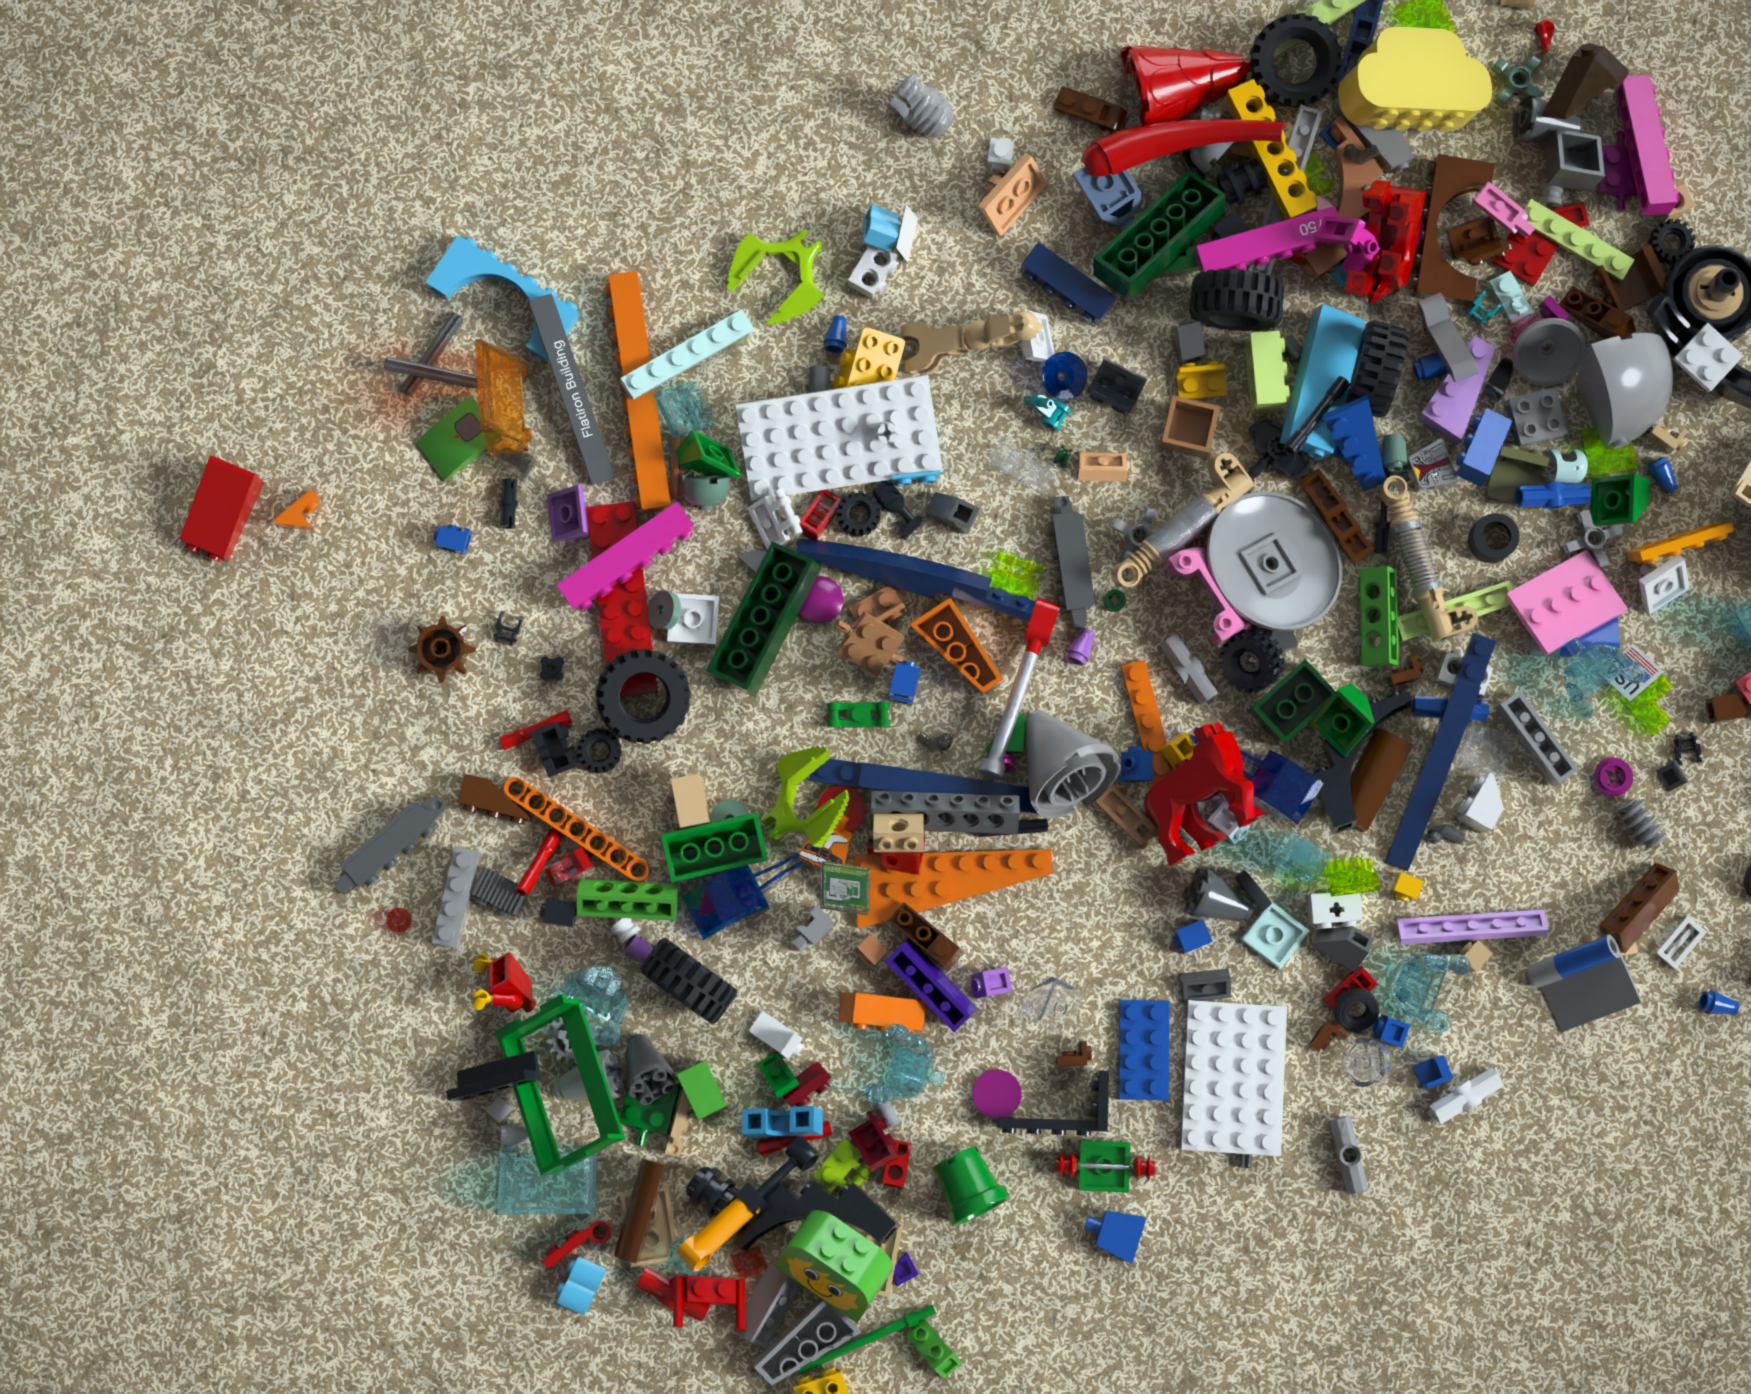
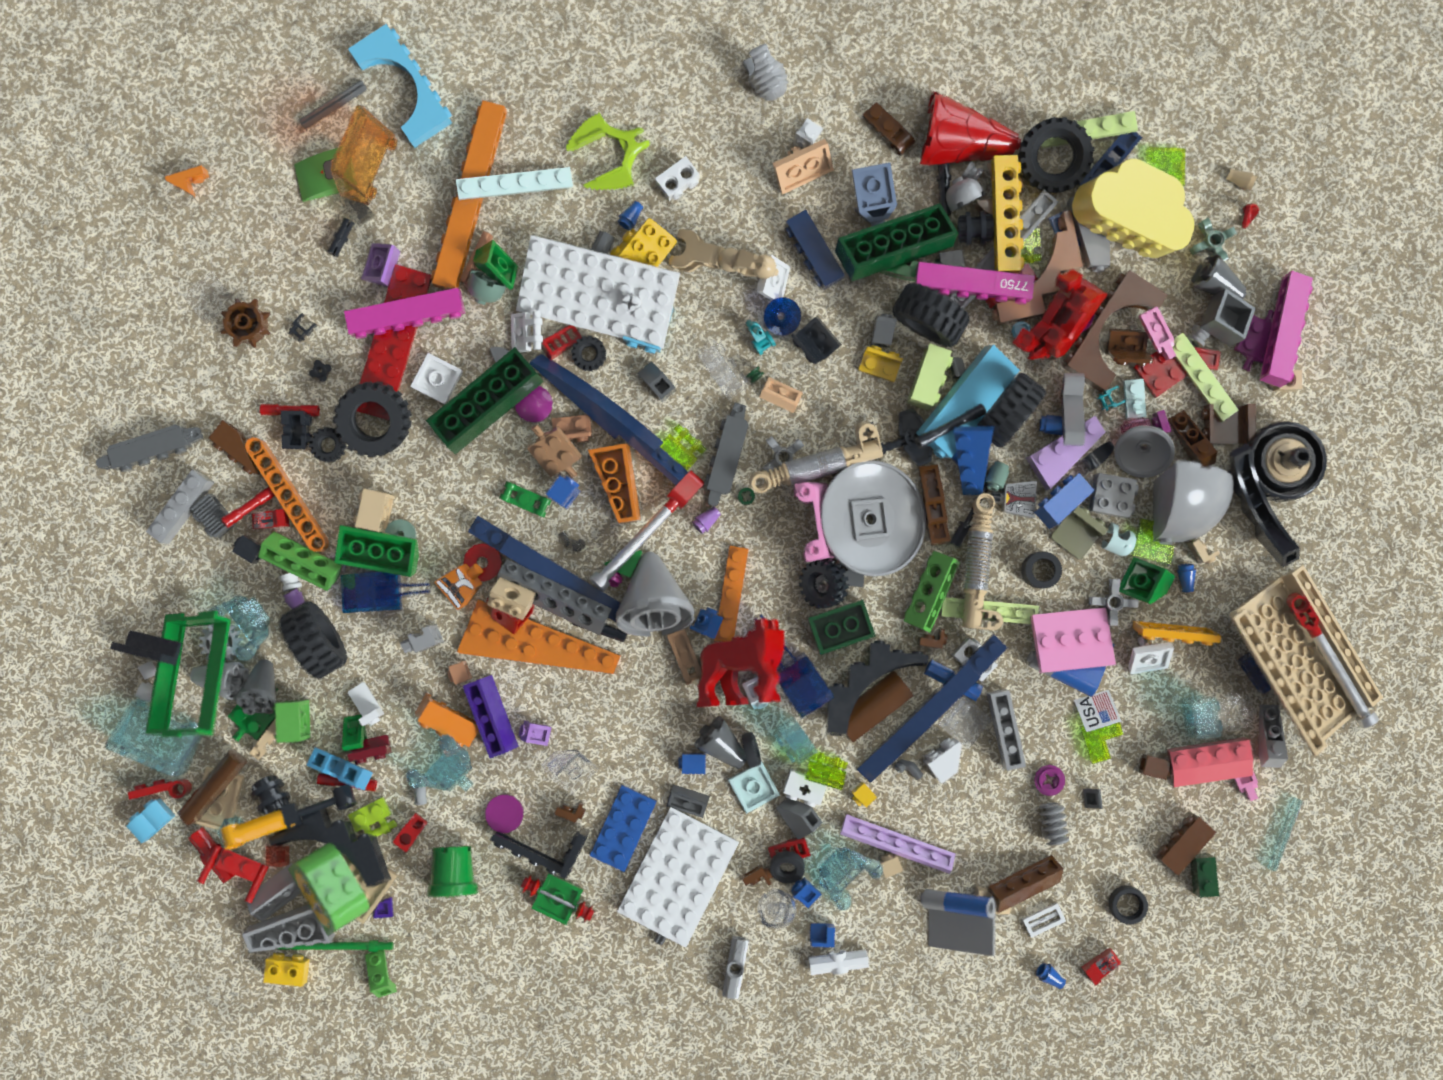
camera: 25 degrees right, 5 degrees up
red slope [179,455,264,563] -> none
dark grey axle [384,357,480,389] -> none
clear red plate [386,908,411,933] -> none
blue brick [433,524,472,556] -> none
red torso [472,952,537,1013] -> none
dark grey tile [528,293,615,485] -> none
sand green piece [648,590,681,630] -> none
clear light blue slope [654,381,717,438] -> none
lime piece [763,746,849,848] -> none
clear tile [820,861,870,915] -> none
dark red bracket [848,1110,897,1172] -> none
medium azure brick [862,204,901,252] -> none
black piece [872,480,923,540] -> none
reddish brown slope [888,902,964,972] -> none
white sticker [896,204,918,262] -> none
red animal [1080,119,1287,177] -> none
blue torso [1084,1210,1147,1264] -> none
medium nougat piece [1159,395,1220,459] -> none
light grey piece [1159,633,1218,706] -> none
yellow plate [1160,732,1195,769] -> none
green slope [1310,683,1375,757] -> none
dark pink tile [1315,216,1380,271] -> none
clear smoke arm [1343,144,1380,165] -> none
blue piece [1514,482,1591,509] -> none
dark brown wedge [1543,43,1629,119] -> none
clear light blue torso [1564,637,1645,721] -> none
black tyre [1648,218,1696,265] -> none
white plate [1673,323,1743,392] -> none
black piece [1673,732,1702,766] -> none

